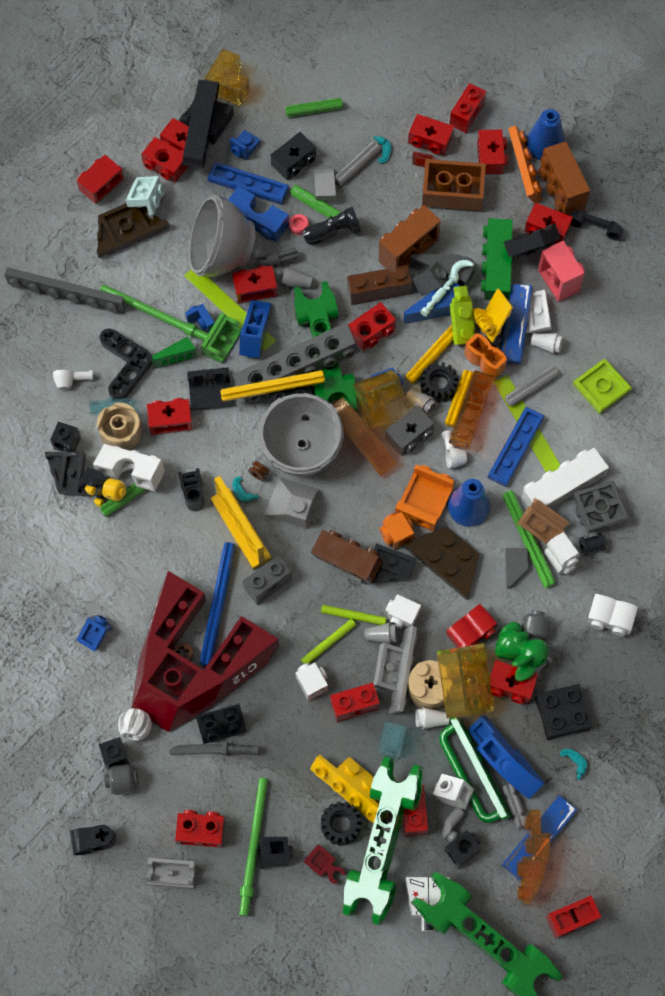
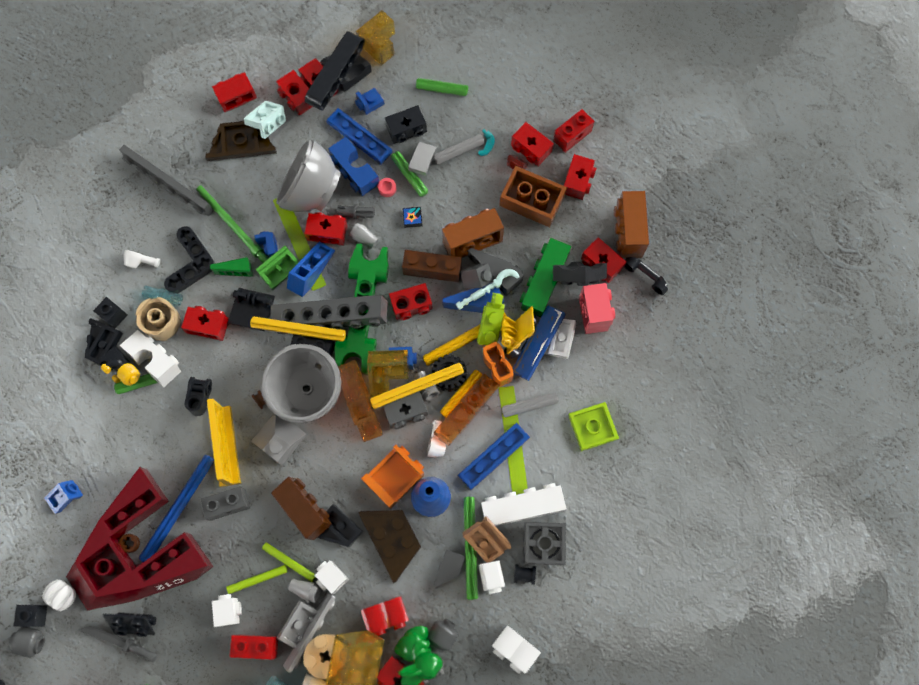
camera: 20 degrees right, 5 degrees up
teal piece [232,476,259,502] -> none
black piece [303,207,362,245] -> none
orange brick [379,512,414,550] -> none
orange plate [508,125,542,204] -> none
blue cone [526,109,565,160] -> none
white cone [531,333,563,354] -> none
none -> yellow axle [370,363,464,409]
none -> tile [402,207,423,228]

